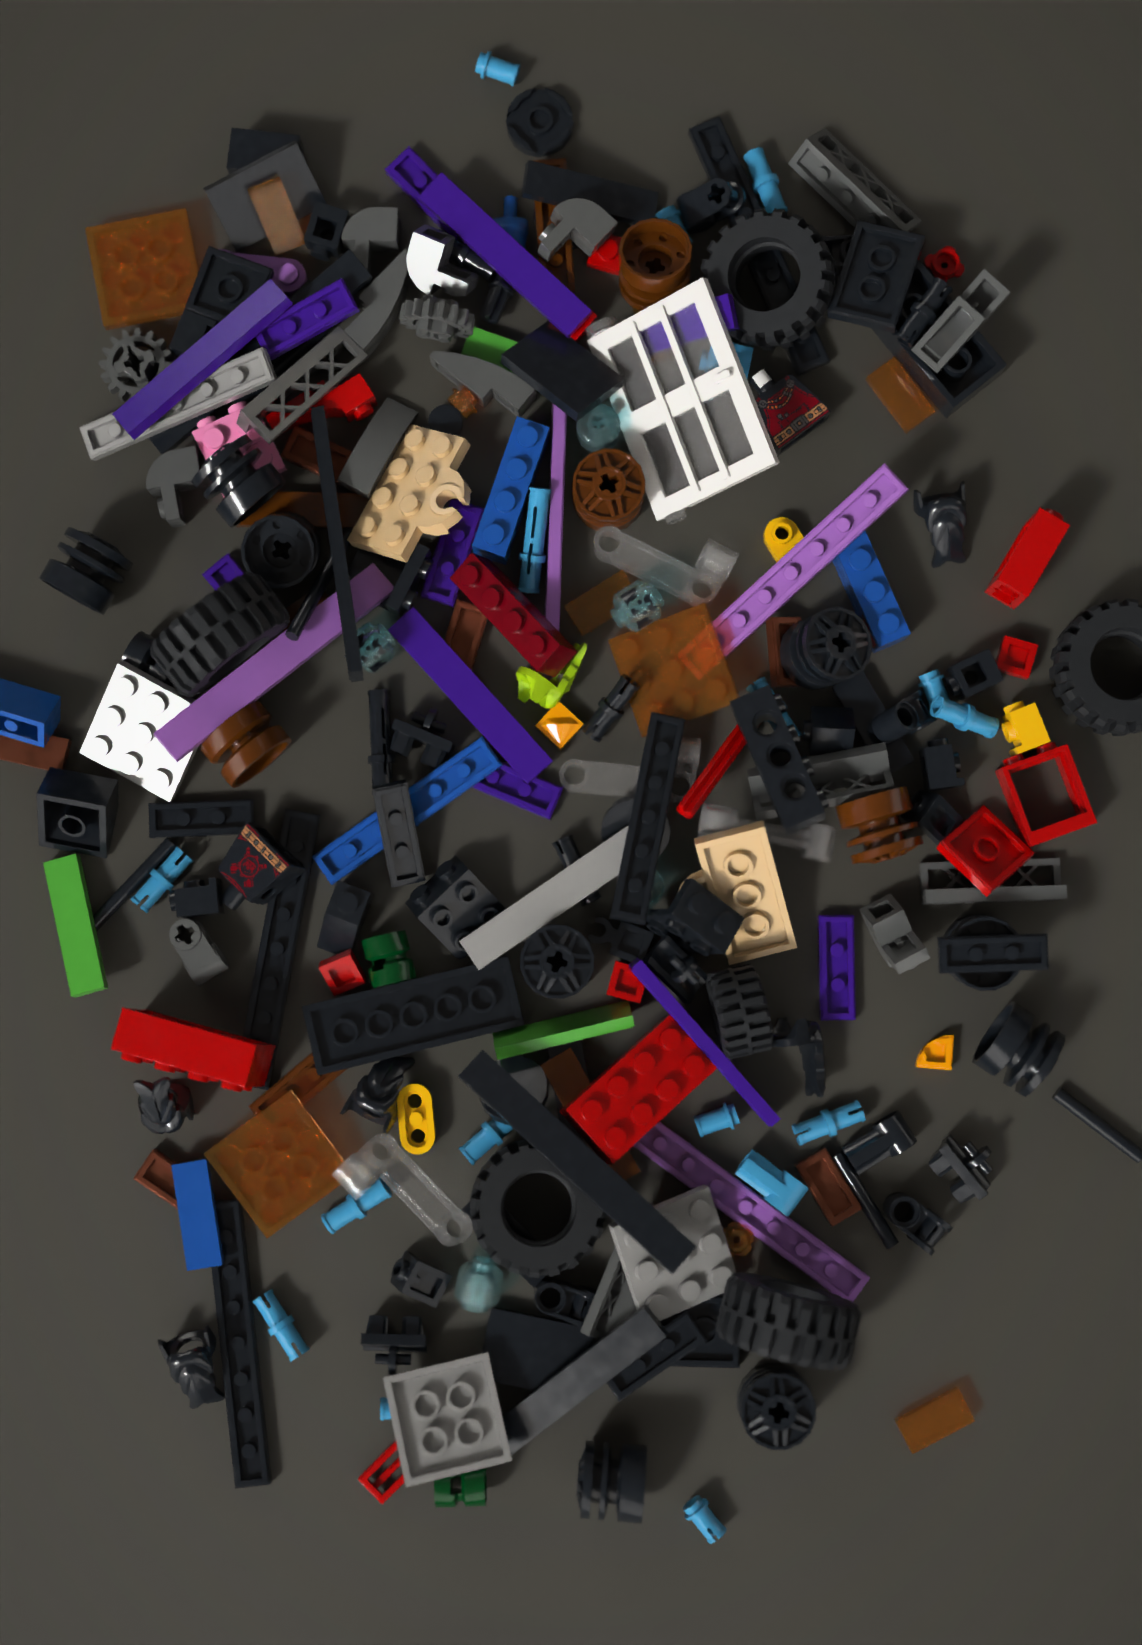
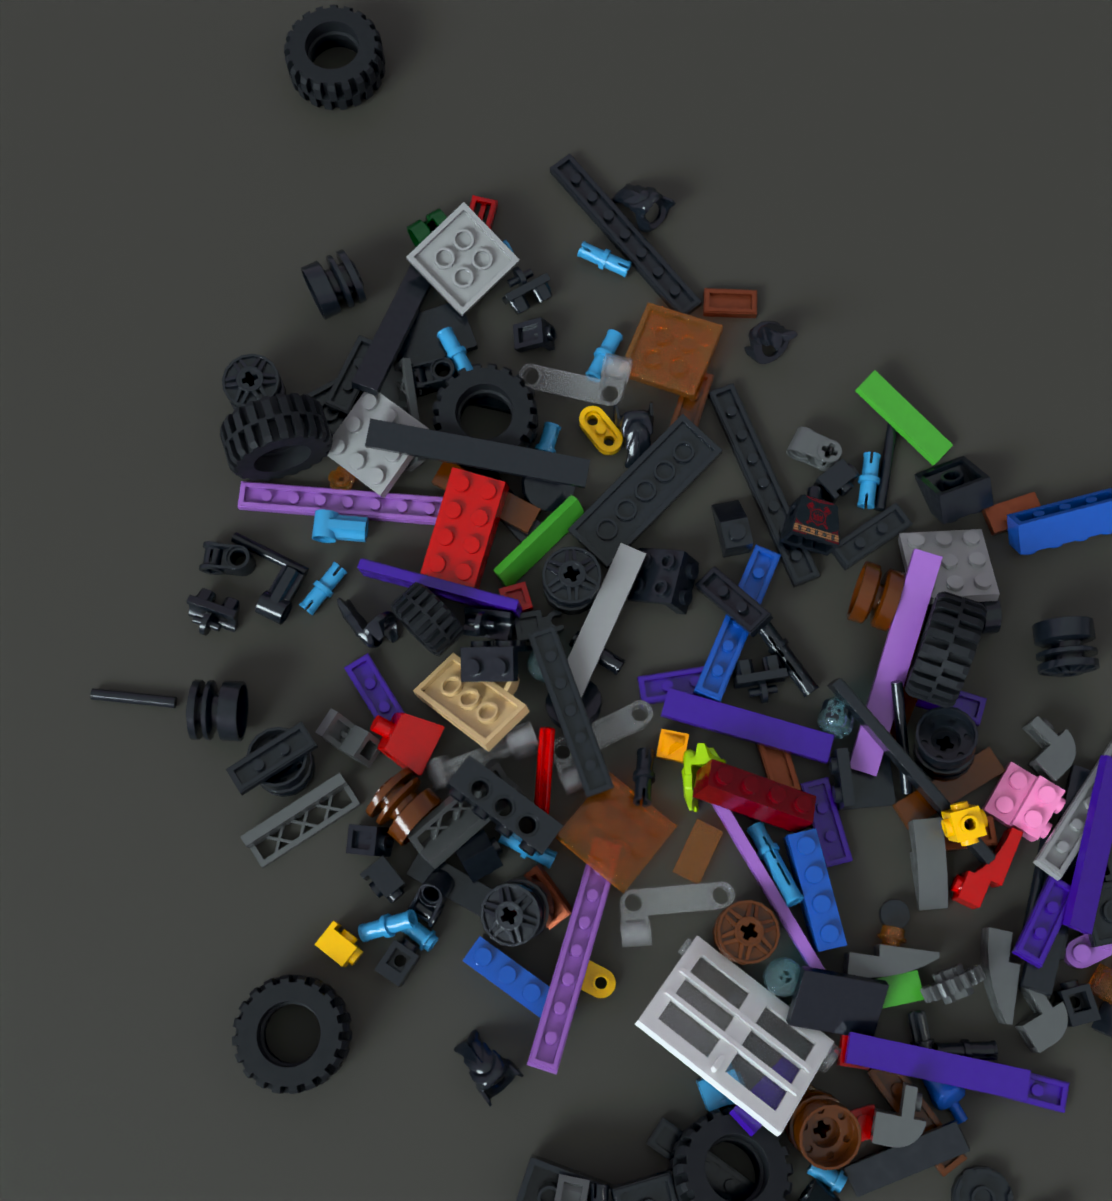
camera: 145 degrees right, 10 degrees down
red brick [111,1007,276,1092] -> none
blue tile [171,1158,224,1271] -> none
black wheel [191,434,287,528] -> none
dark grey fence [237,326,368,444] -> none
red plate [318,948,367,996] -> none
tan plate [347,424,472,563] -> none
dark green wheel [361,930,417,988] -> none
brick [407,224,480,297] -> none
clear light blue head [454,1256,503,1313] -> none
clear light blue head [610,580,664,632] -> none
dark azure pin [683,1495,727,1544] -> none
dark azure pin [693,1102,740,1138] -> none
torso [749,369,831,457] -> none
copper tile [795,1147,862,1227] -> none
clear orange tile [866,357,935,434] -> none
clear orange tile [894,1387,975,1454] -> none
light orange tile [915,1035,954,1070] -> none
red tile [936,805,1035,897] -> none
red window [985,508,1070,609] -> none
red plate [995,635,1038,680] -> none
red window [995,741,1097,847] -> none
none -> red torso [370,712,445,776]
none -> dark azure pin [437,327,473,372]
none -> yellow brick [941,801,988,846]

